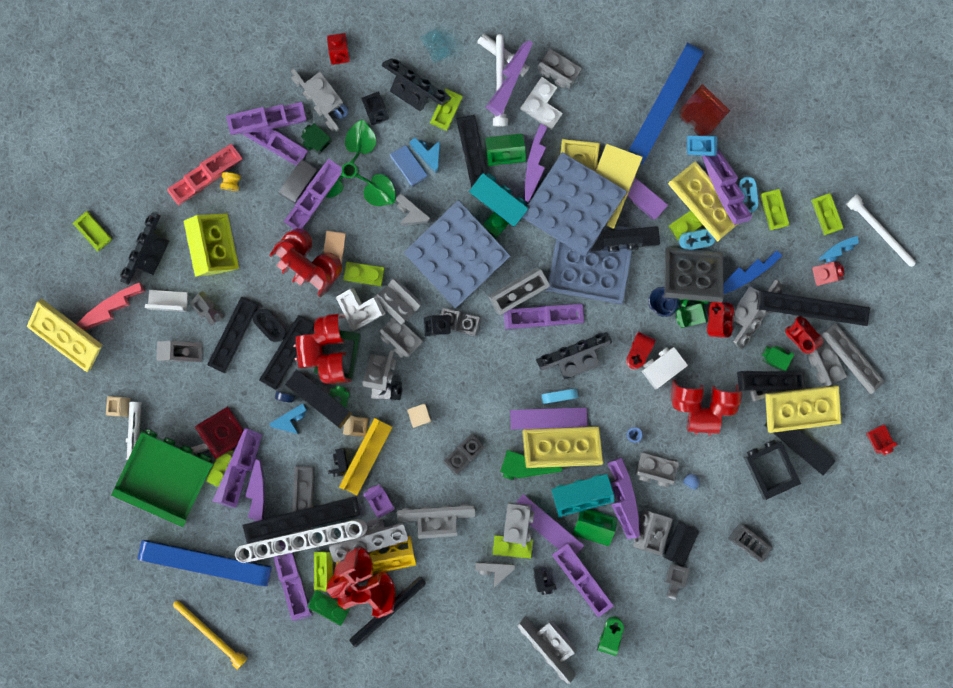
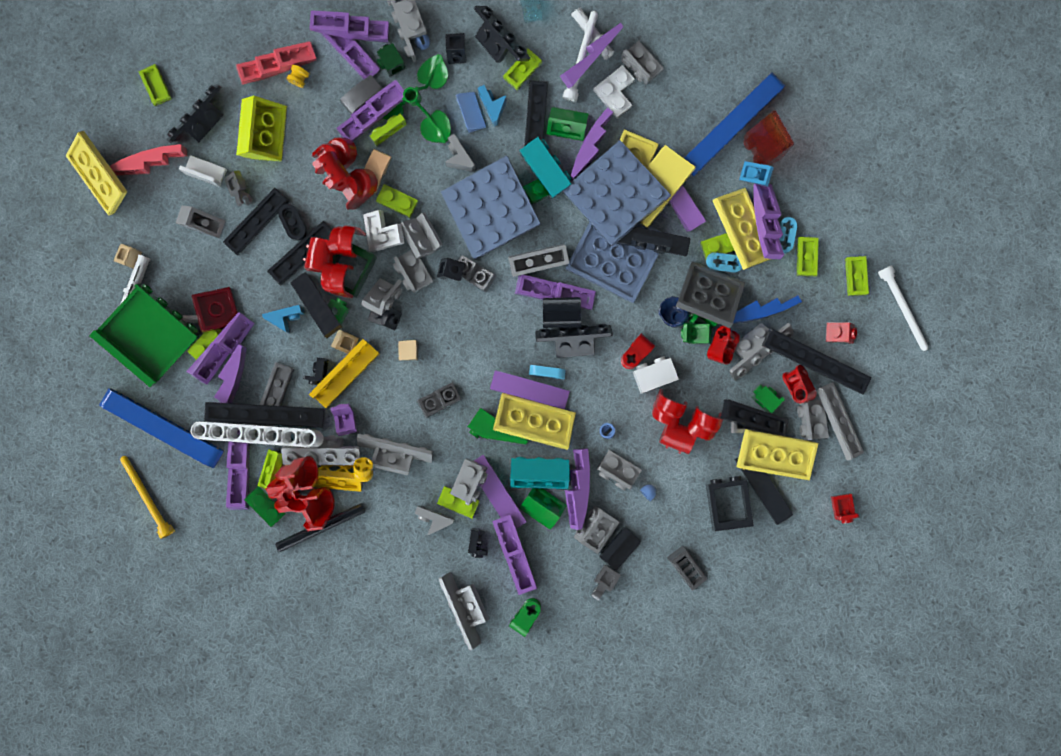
camera: 25 degrees right, 0 degrees up
dark blue tile [274,391,295,403] -> none
dark azure slope [819,236,859,263] -> none
none -> yellow wheel [353,457,373,482]
none -> lime plate [370,114,407,146]
none -> black panel [542,297,582,328]

